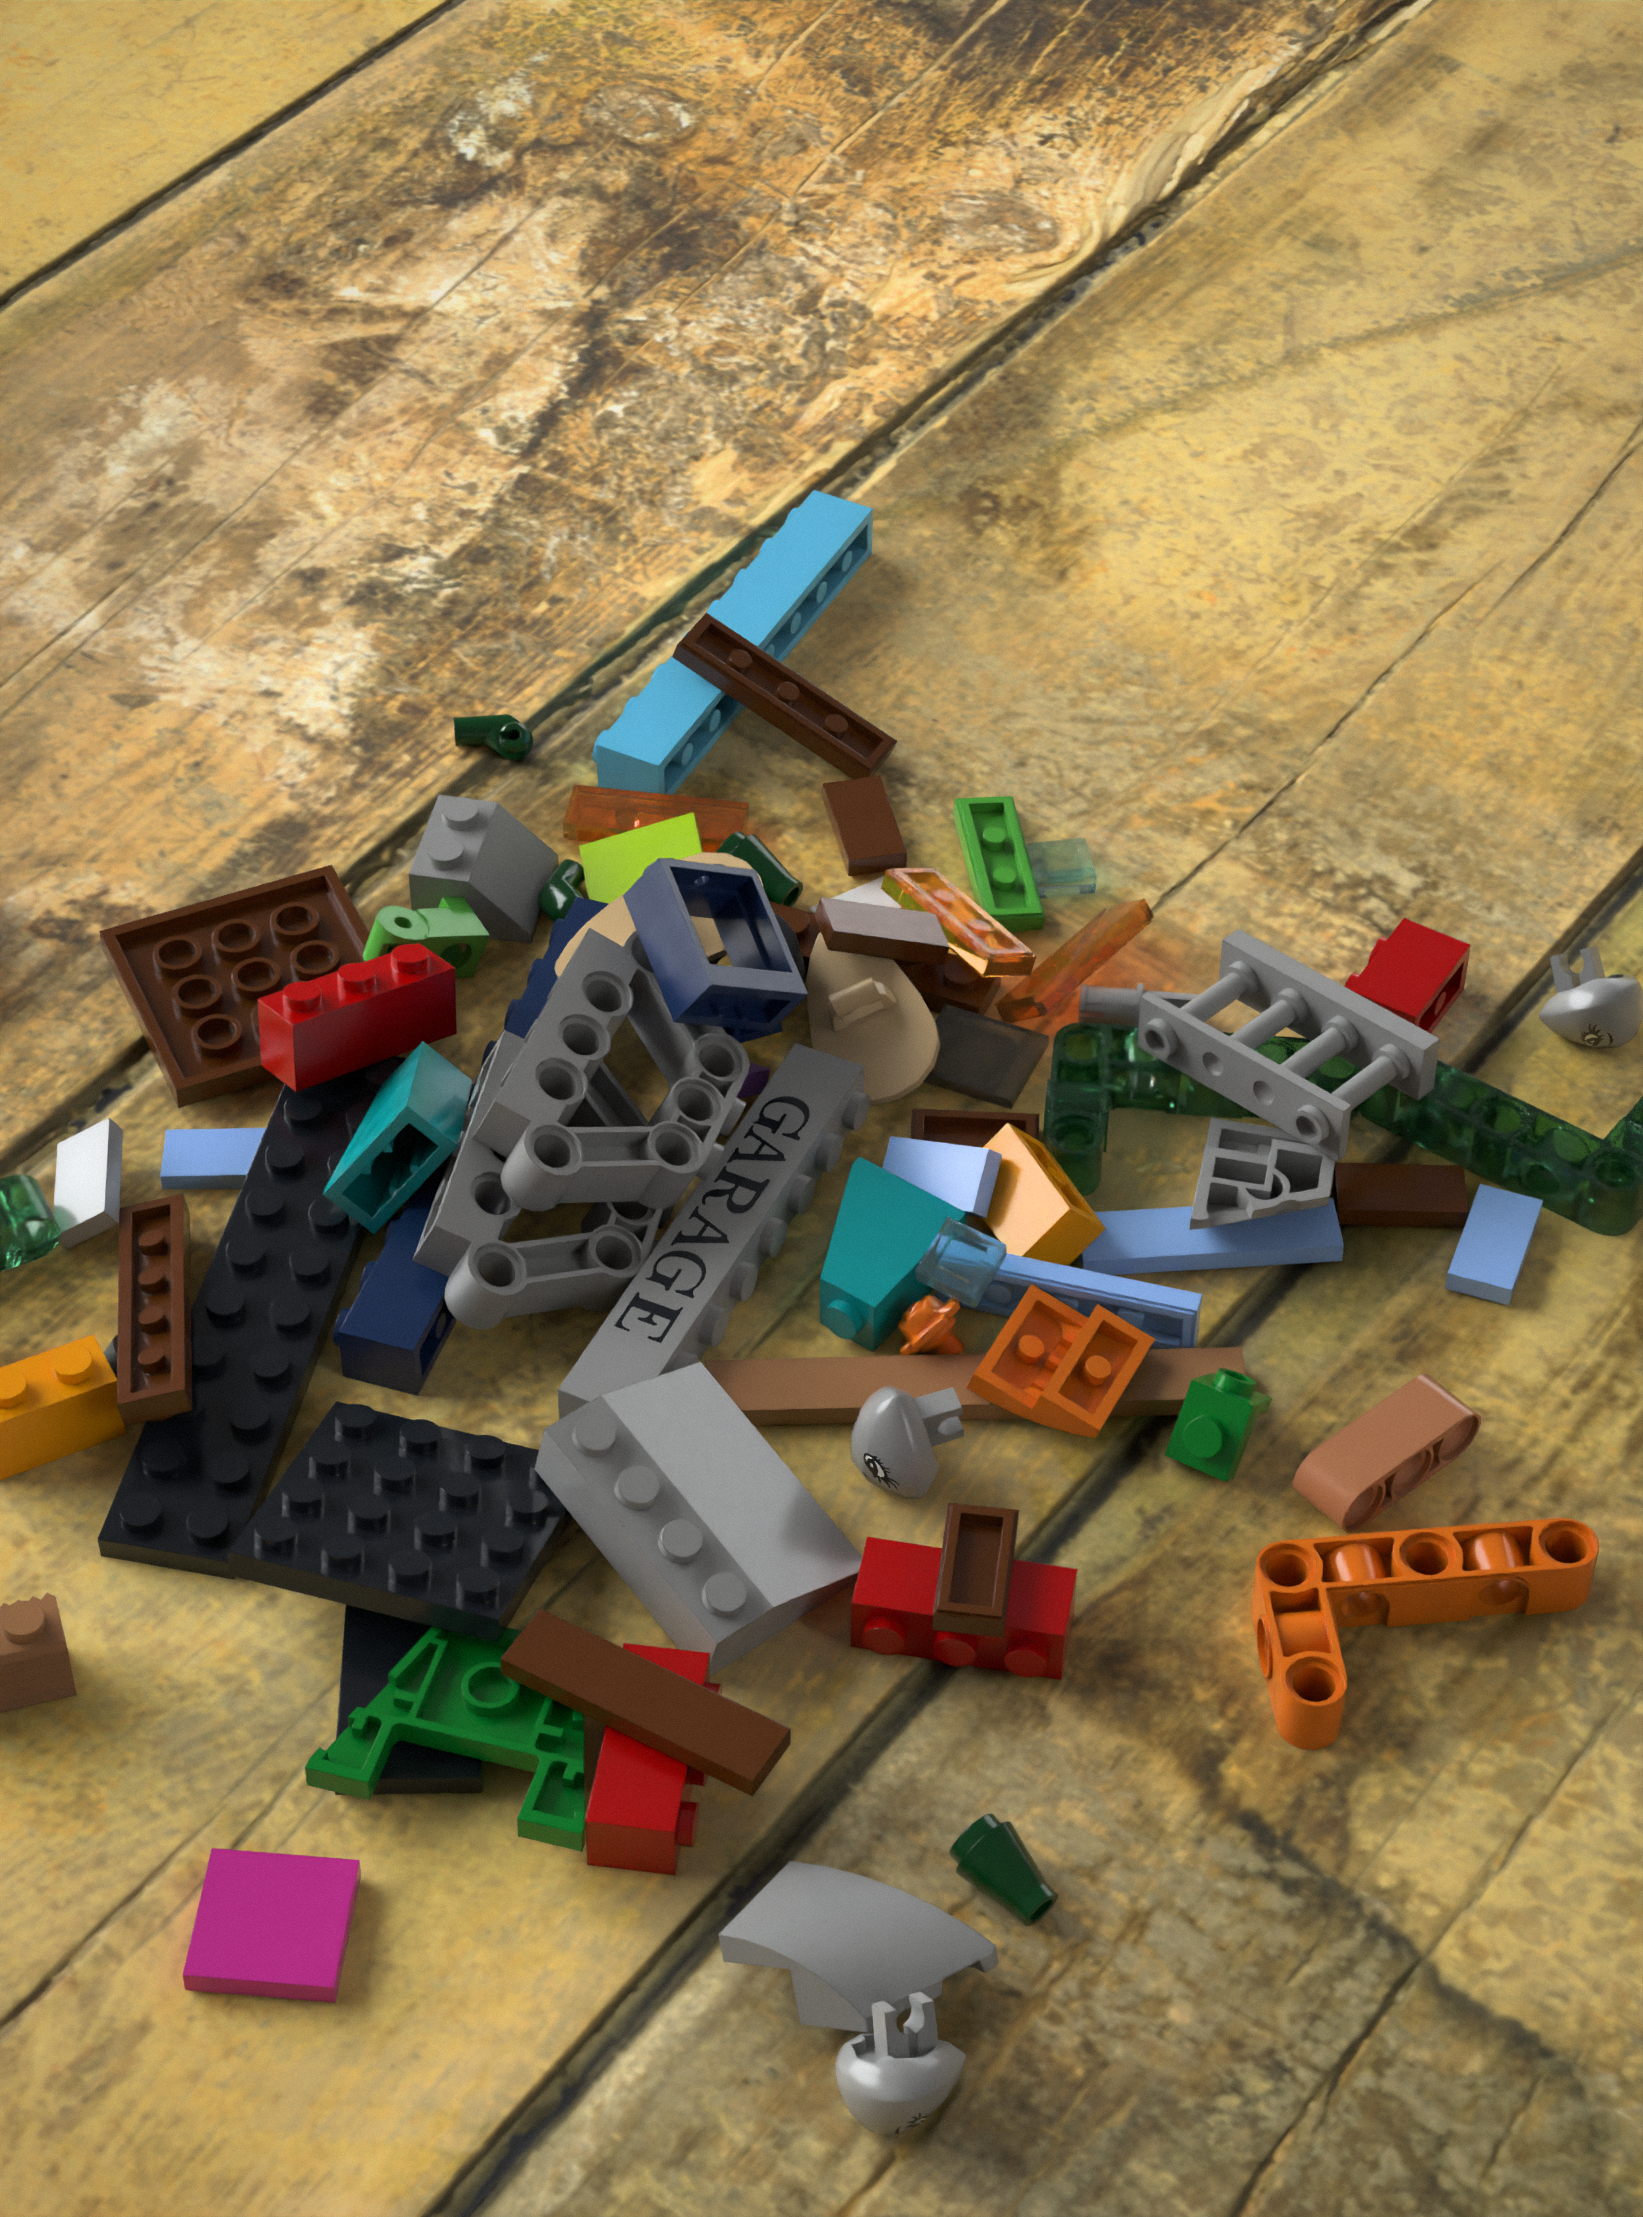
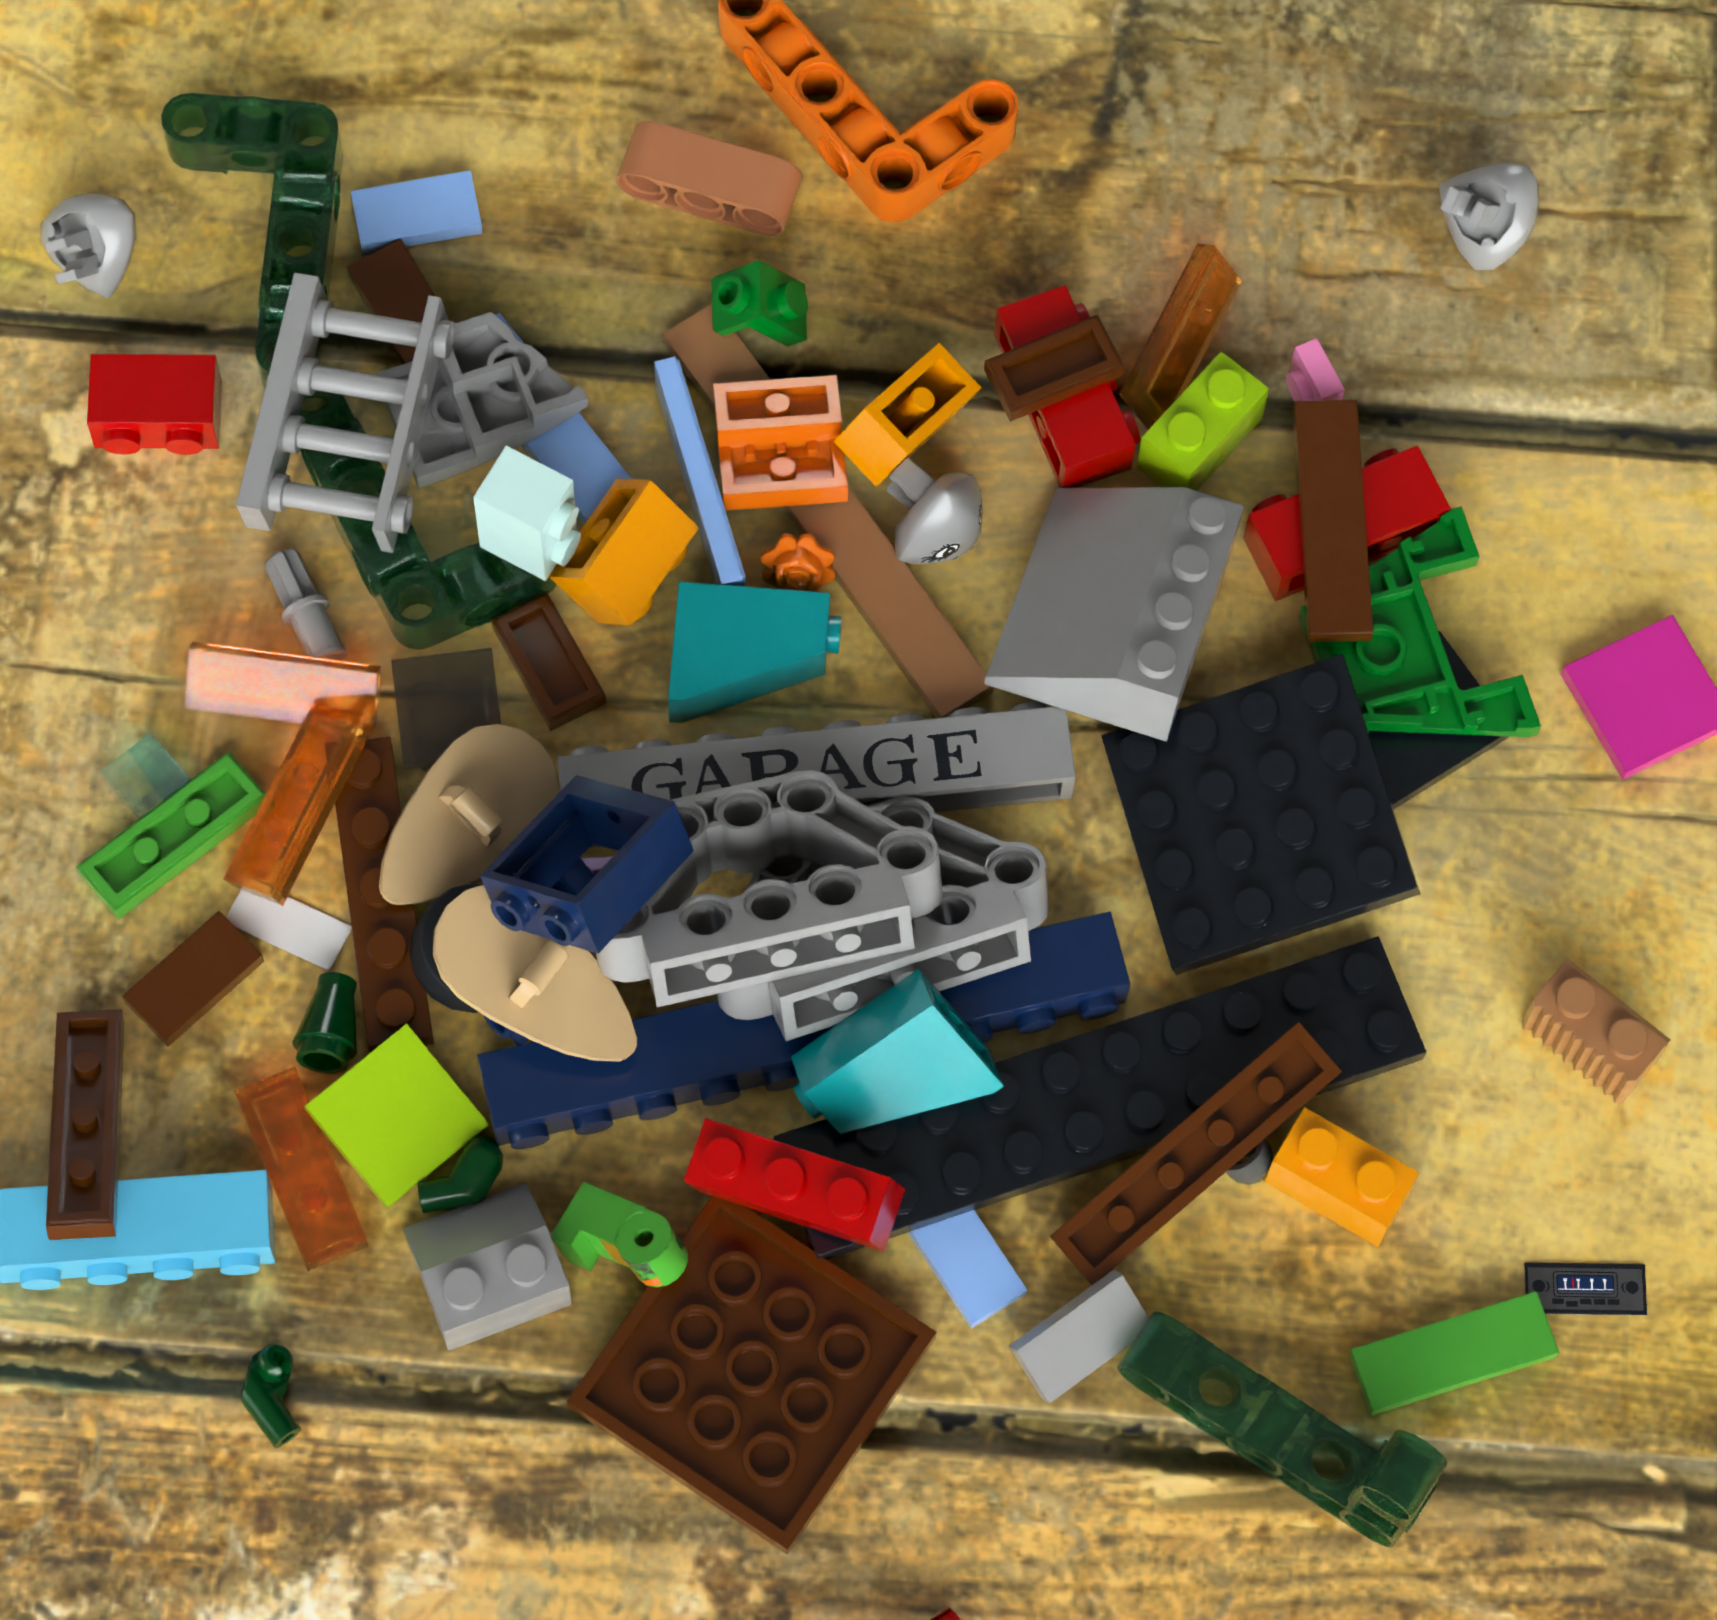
camera: 125 degrees left, 25 degrees up
light grey slope [718,1861,999,2033] -> none
tile [814,897,950,965] -> none
light blue tile [882,1136,1002,1218] -> none
clear light blue tile [915,1217,1007,1308] -> none
dark green cone [949,1813,1058,1926] -> none
none -> light aqua brick [473,445,581,581]
none -> light orange brick [834,343,982,487]
none -> clear orange tile [1120,243,1242,430]
none -> lime brick [1137,351,1269,491]
none -> bright pink plate [1286,338,1345,402]

